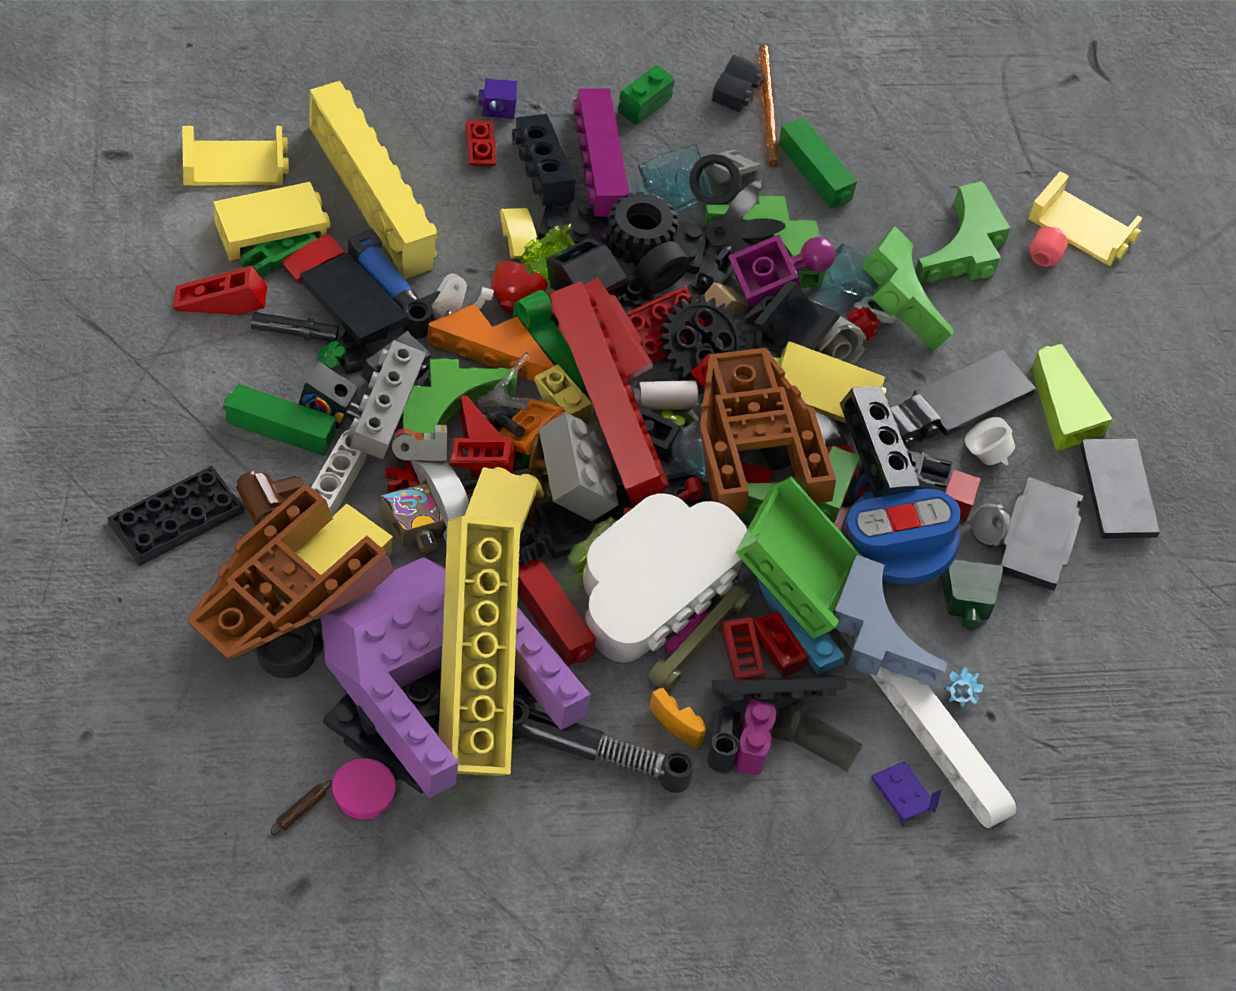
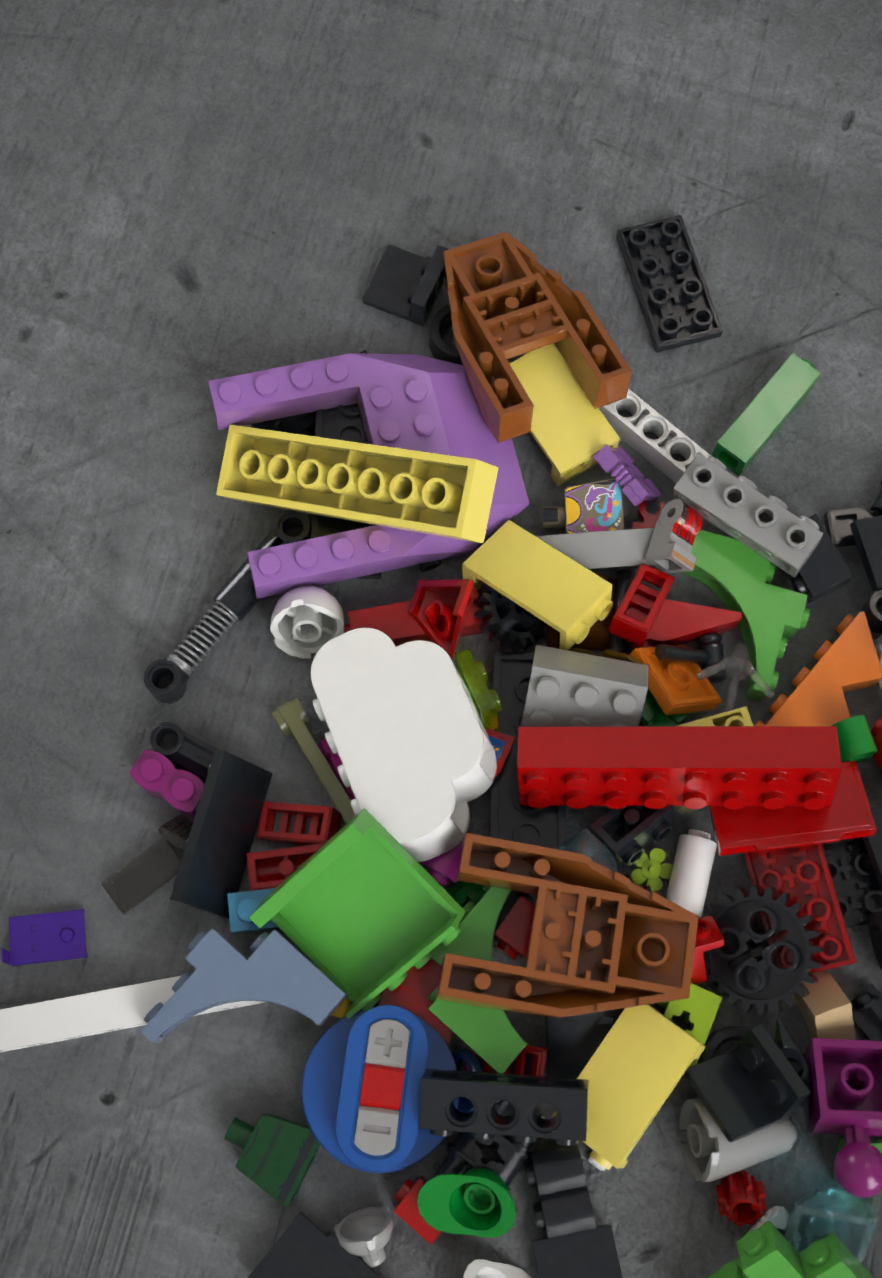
camera: 120 degrees right, 20 degrees up
reddish brown piece [236,471,304,526] -> none
reddish brown piece [271,780,332,835] -> none
torso [298,362,363,429] -> none
green plant [318,341,346,370] -> none
dark pink tile [332,758,396,820] -> none
light orange slope [649,687,706,748] -> none
red hand [676,477,702,500] -> none
medium azure gear [944,667,984,708] -> none
none -> white cylinder [270,586,344,659]
none -> black bracket [362,245,449,327]
none -> red slope [408,579,474,660]
none -> green piece [417,1168,516,1238]
none -> medium lavender piece [593,444,663,506]

